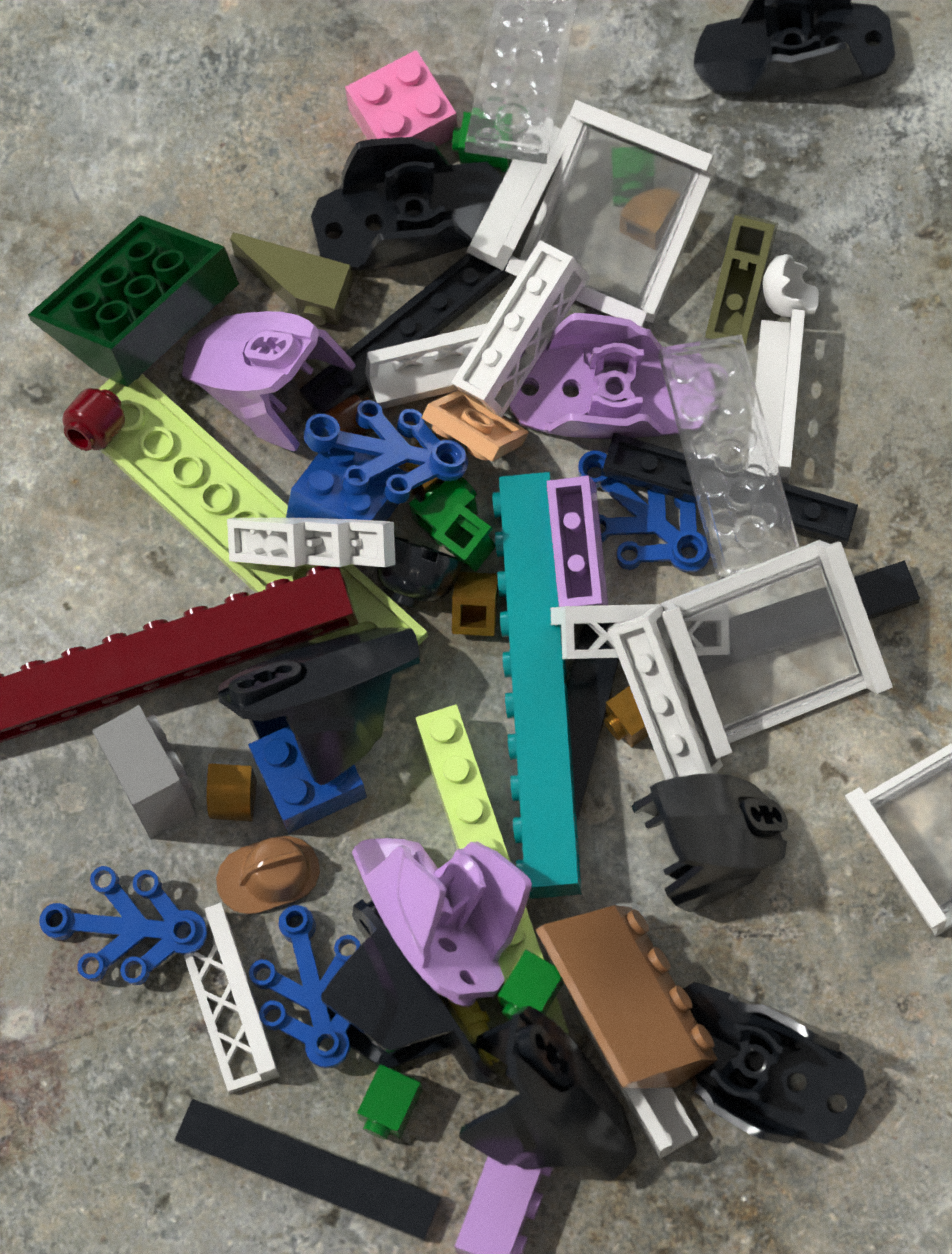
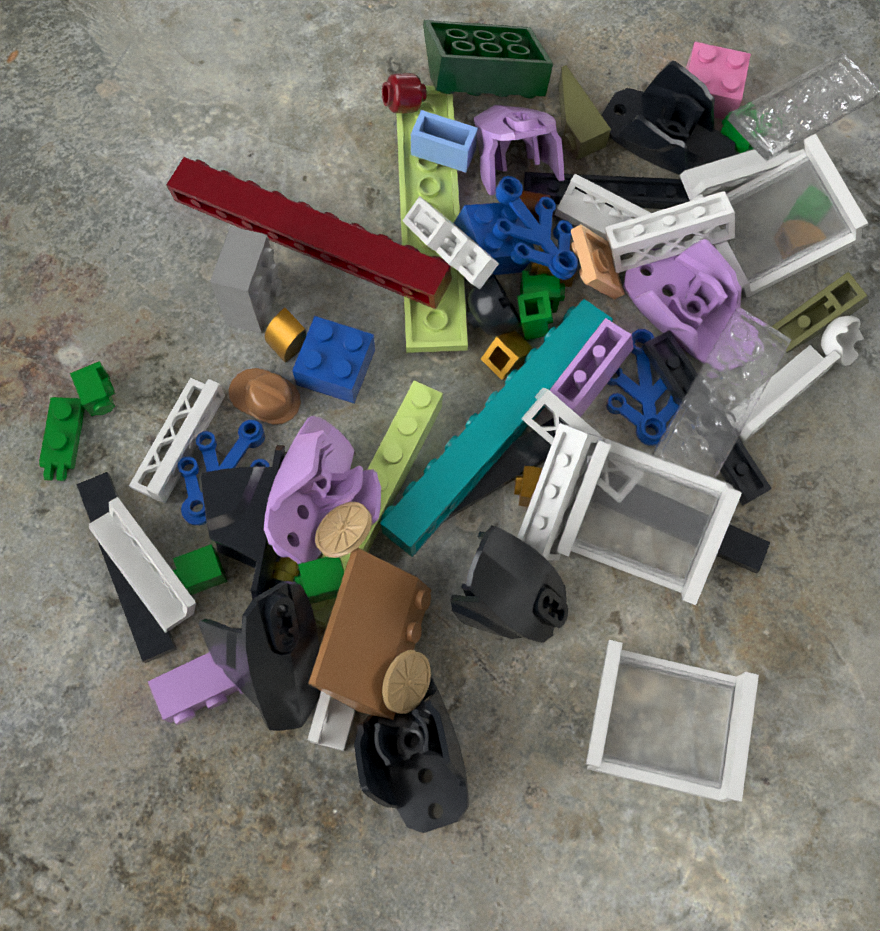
camera: 35 degrees right, 0 degrees up
blue plant [39,866,207,986] -> none
black piece [218,627,420,785] -> none
none -> green hinge [39,397,85,481]
none -> green brick [70,361,116,417]
none -> white fence [89,497,196,633]
none -> tan wheel [315,502,372,558]
none -> tan wheel [382,650,431,714]
none -> light blue piece [411,110,478,173]

